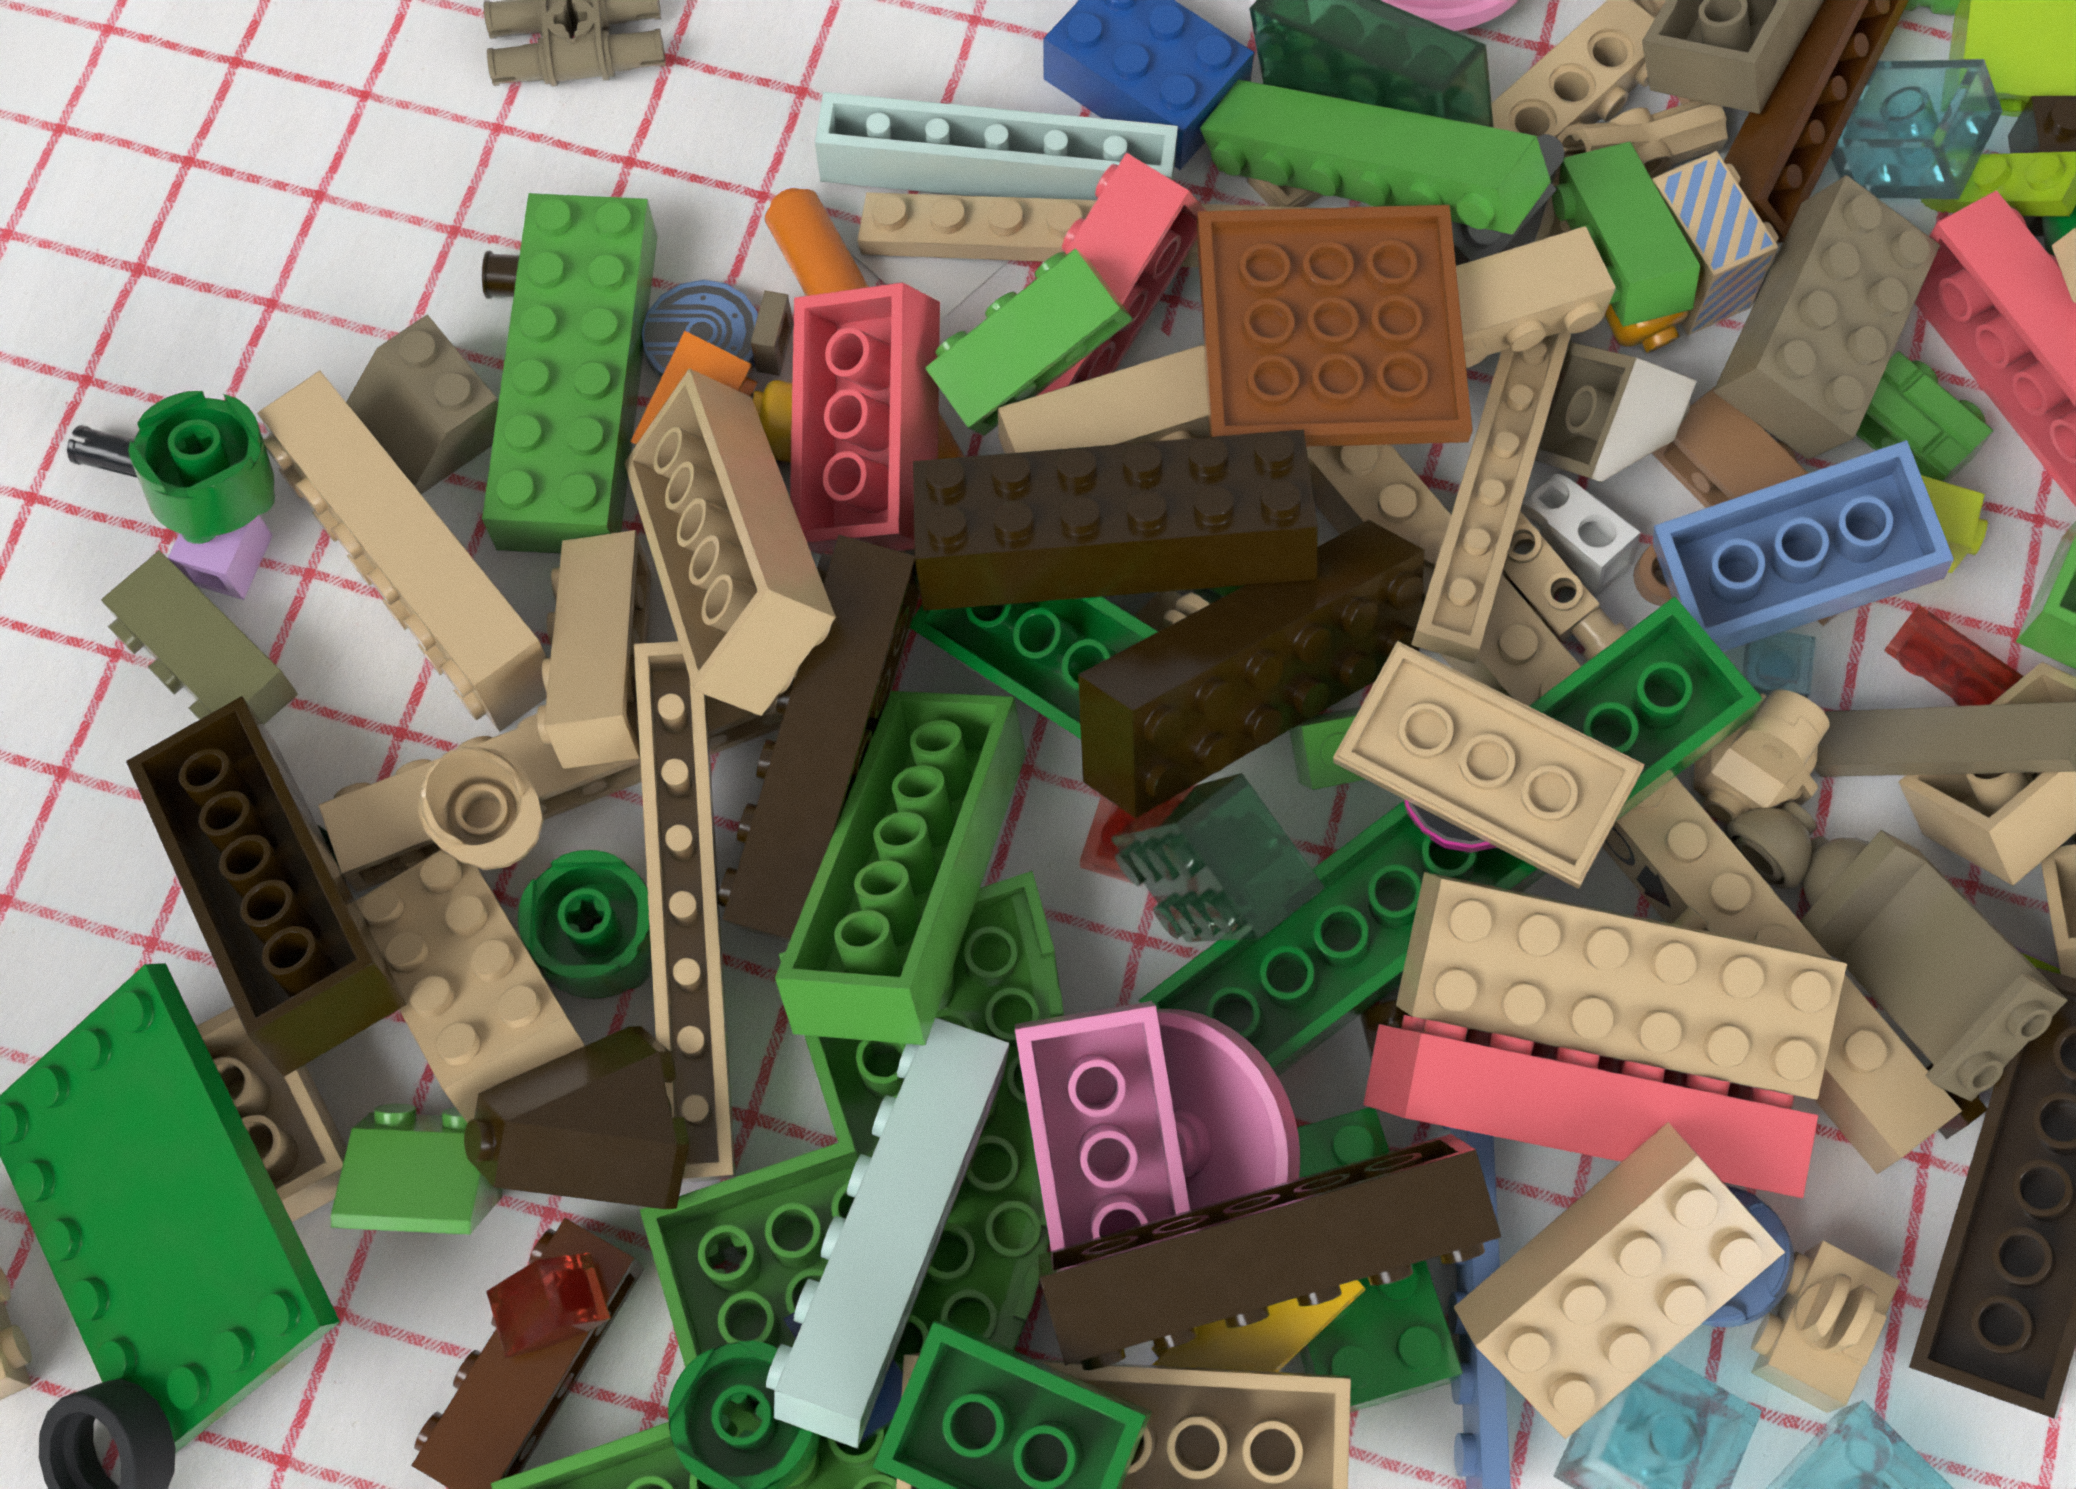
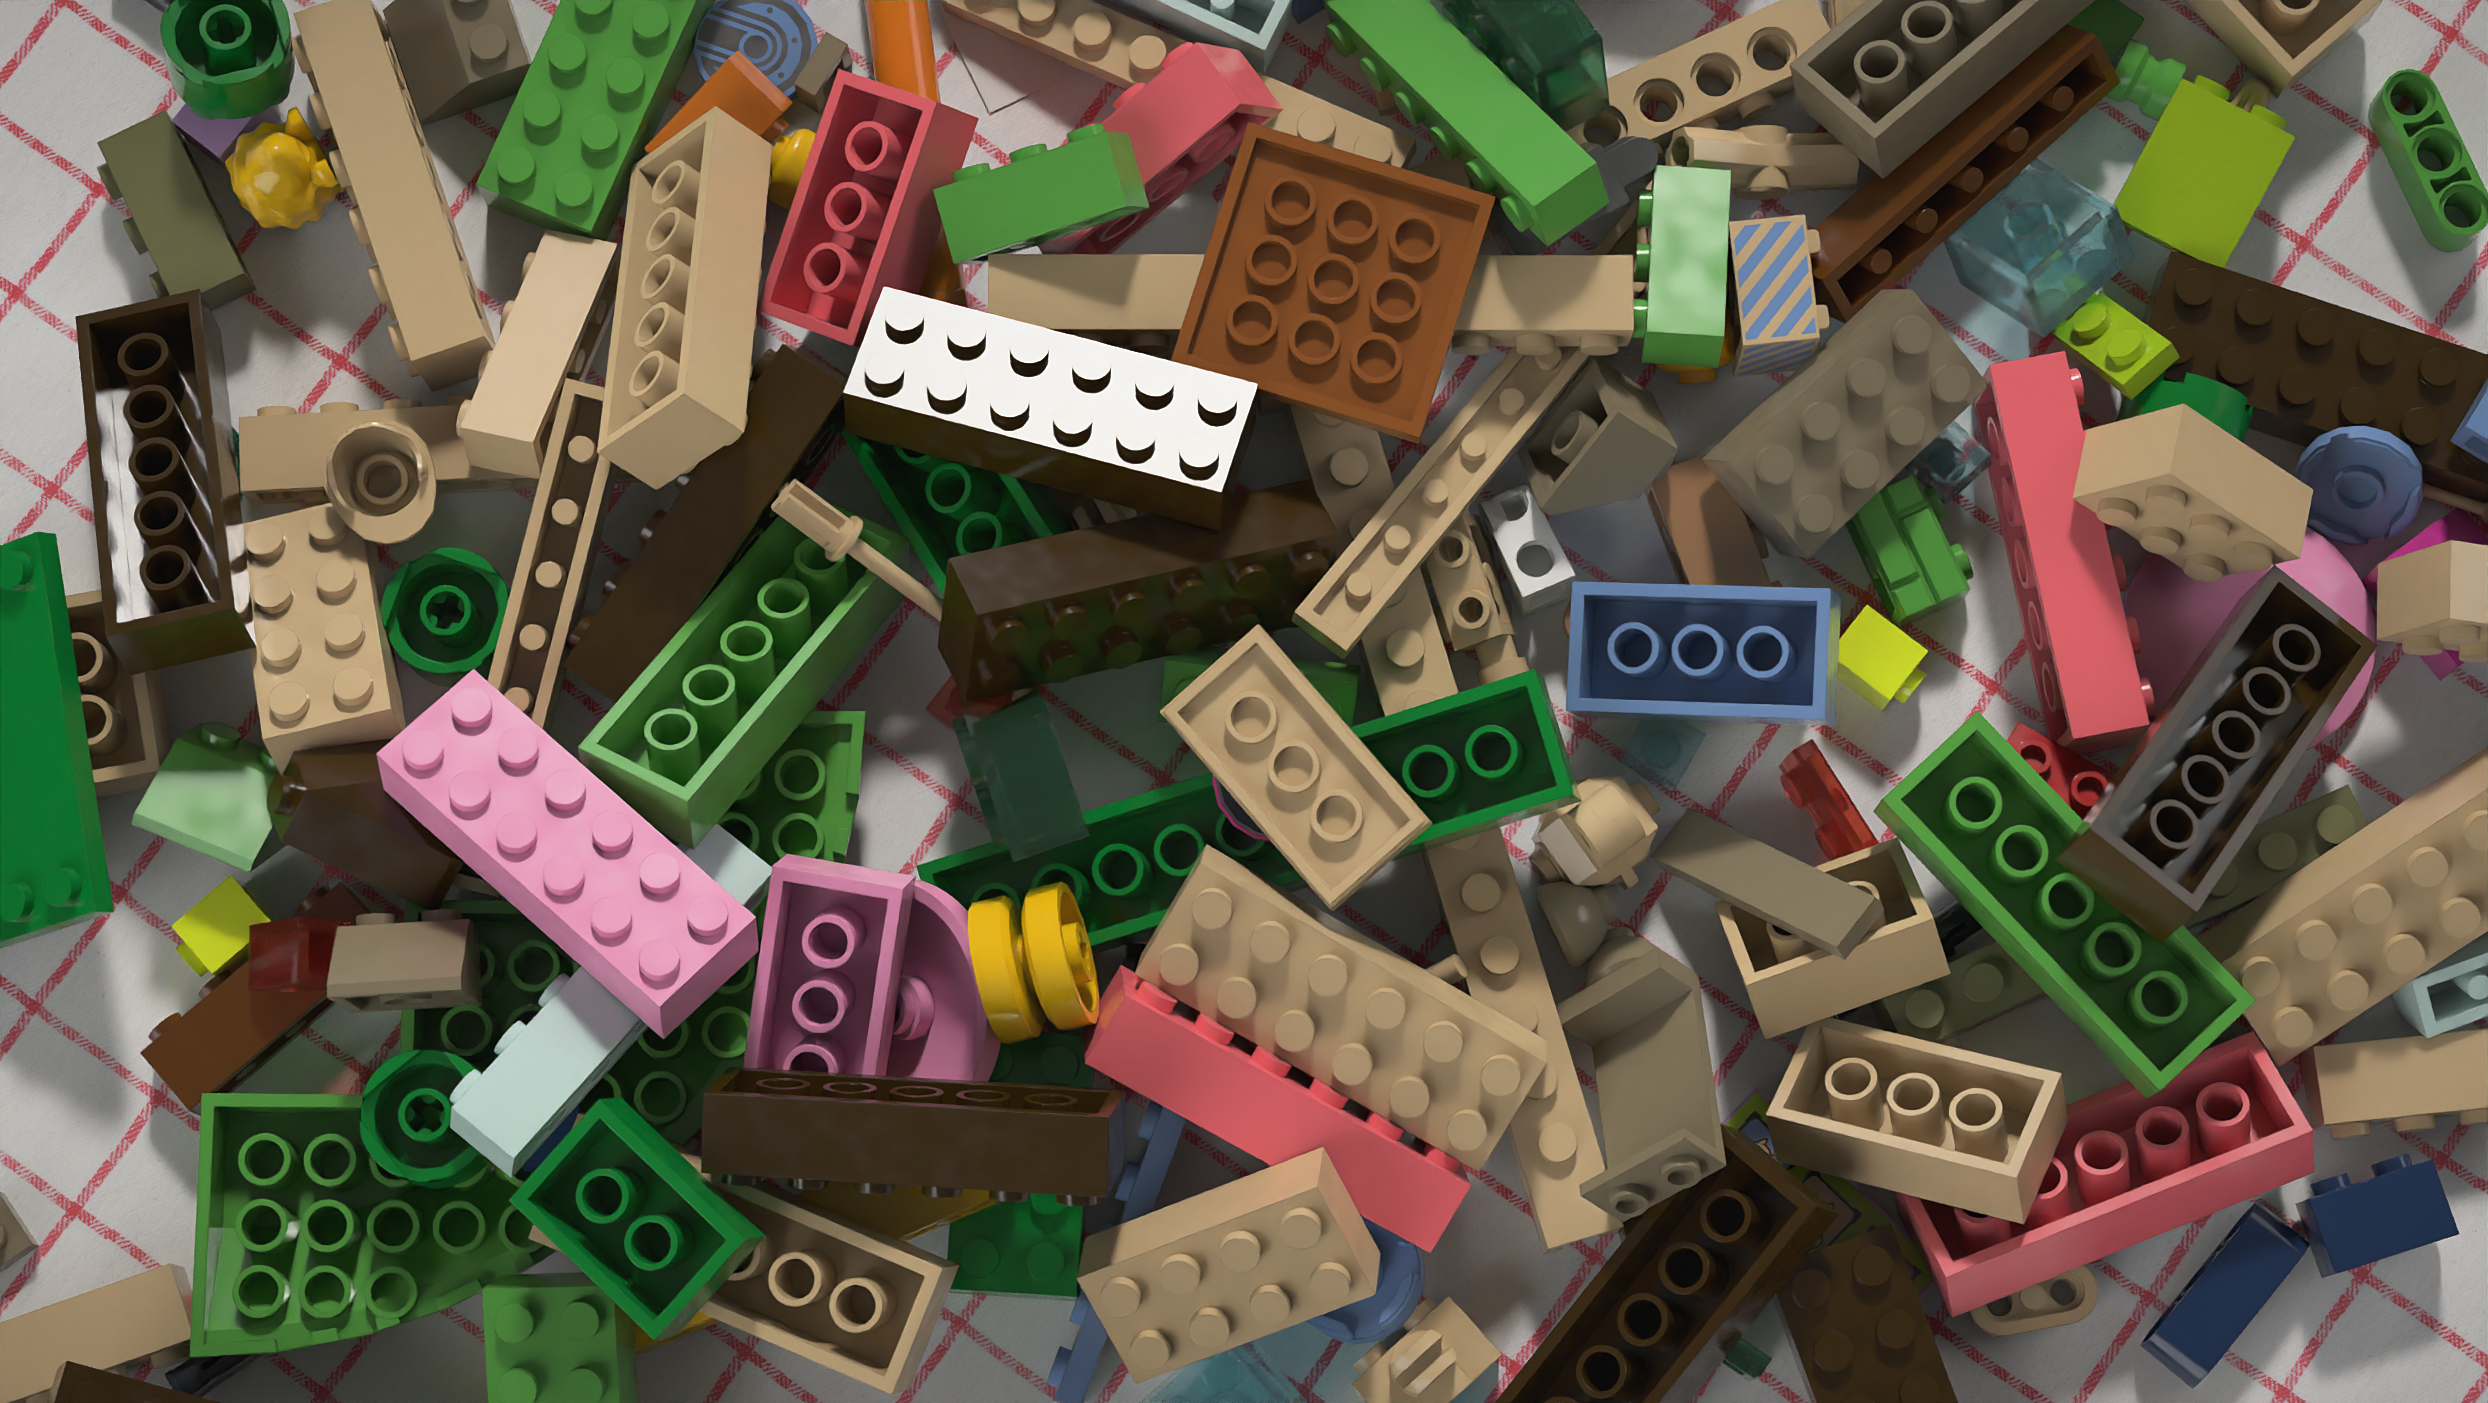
camera: 20 degrees right, 10 degrees up
none -> neon yellow brick [171,875,283,977]
none -> yellow animal [225,106,346,229]
none -> dark tan slope [327,909,482,1013]
none -> bright pink brick [376,669,759,1040]
none -> tan piece [771,479,943,621]
none -> yellow wheel [967,882,1099,1044]
none -> clear light blue plate [1904,421,1992,505]

